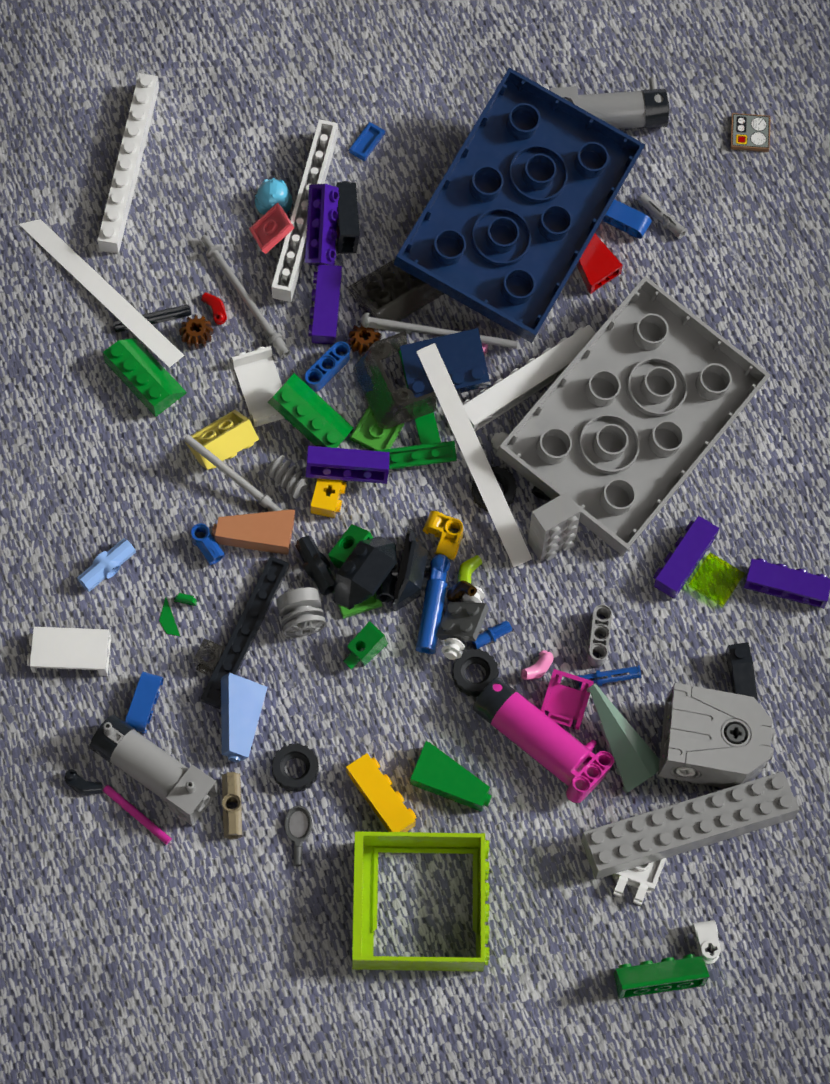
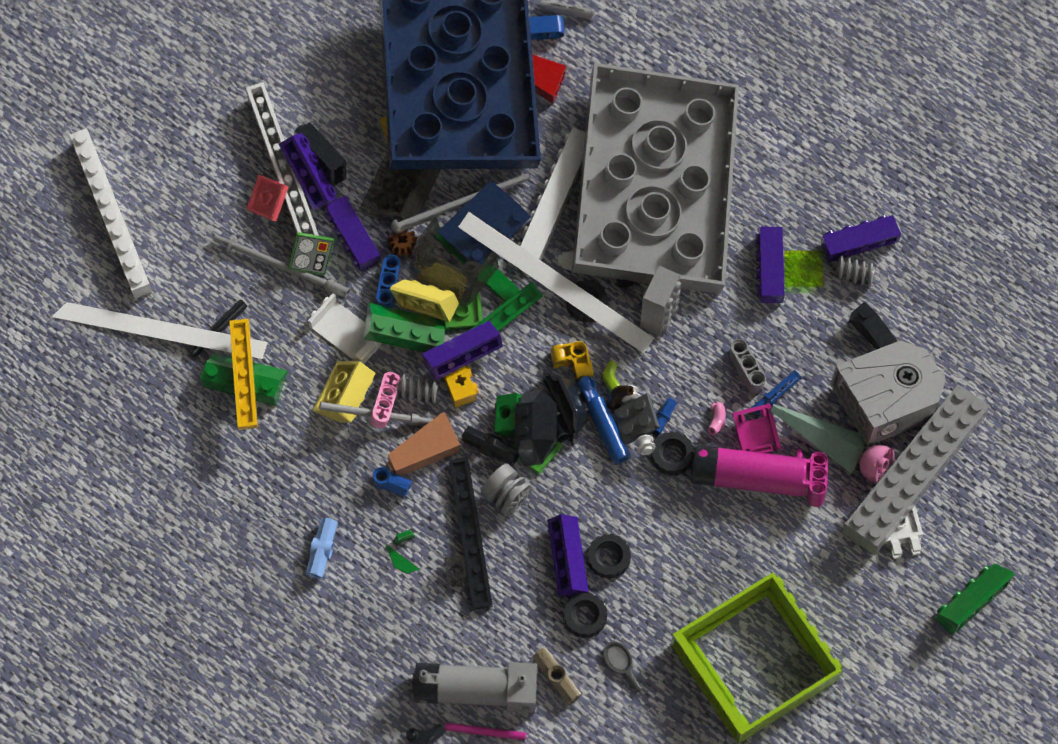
camera: 30 degrees left, 0 degrees up
white panel [27,627,111,676] -> none
blue beam [125,672,164,734] -> none
reddish brown gear [179,314,213,349] -> none
red arm [201,292,227,325] -> none
slope [221,673,267,762] -> none
medium azure helmet [255,178,293,215] -> none
green torso [343,621,388,670] -> none
yellow brick [346,753,417,832] -> none
blue tile [349,122,386,161] -> none
green slope [410,741,492,812] -> none
white piece [692,920,721,964] -> none
none -> yellow plate [229,319,258,430]
none -> tile [288,232,334,275]
none -> bright pink beam [370,372,400,428]
none -> light yellow slope [390,279,459,322]
none -> dark purple brick [547,514,589,597]
none -> black tyre [587,534,631,579]
none -> light grey piece [835,256,876,287]
none -> bright pink cylinder [858,445,895,484]

